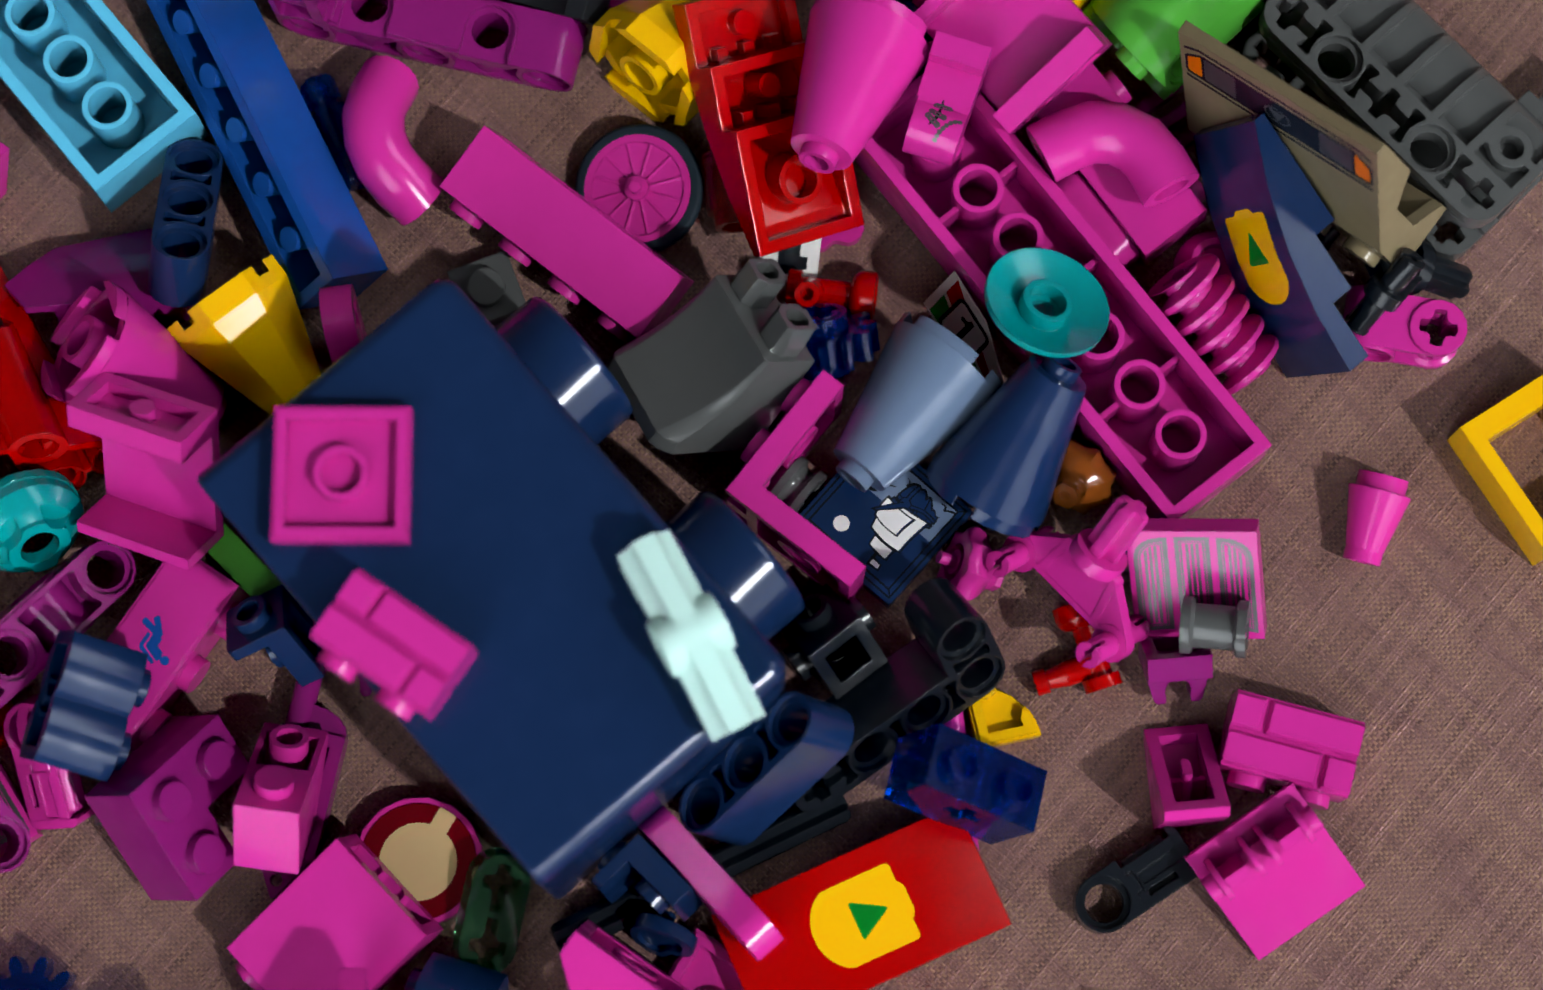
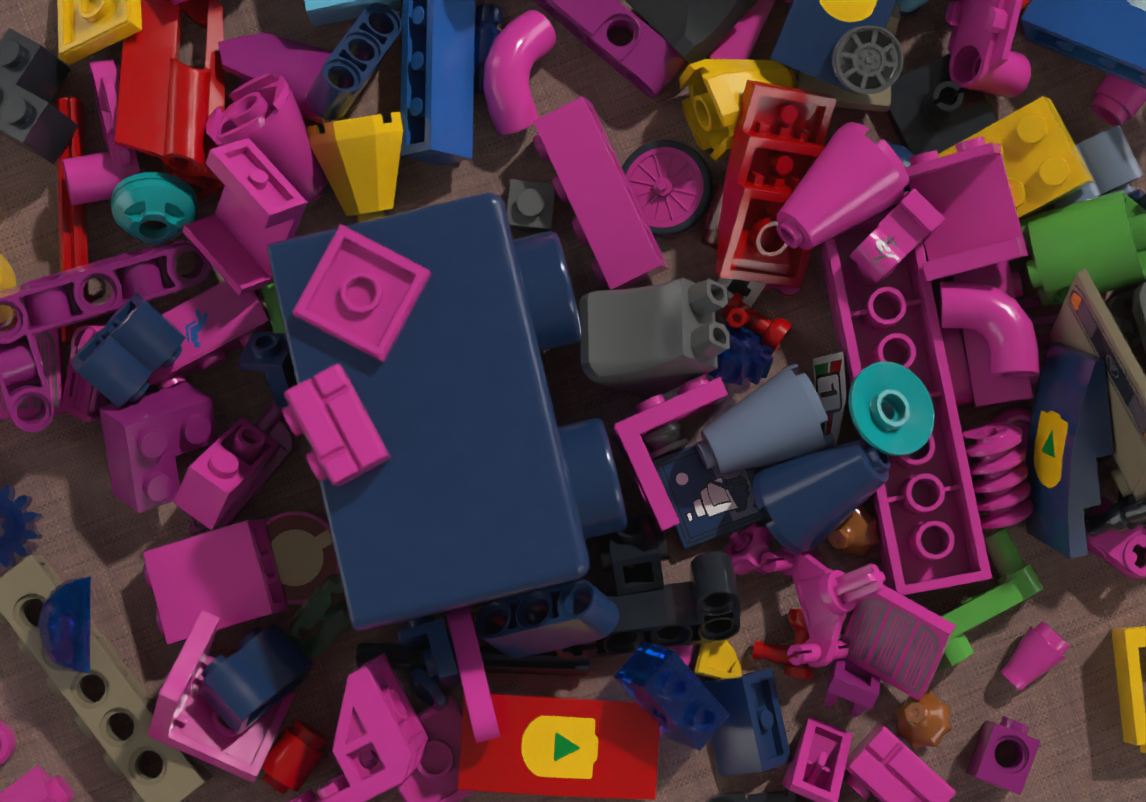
camera: 25 degrees right, 5 degrees up
dark pink beam [319,284,367,365] -> none
light aqua piece [616,529,766,743] -> none
dark grey bush [1179,595,1250,658] -> none
none -> dark blue panel [700,668,792,776]
none -> dark orange piece [895,692,952,750]
none -> bright green beam [936,527,1043,671]
none -> magenta brick [966,716,1041,795]

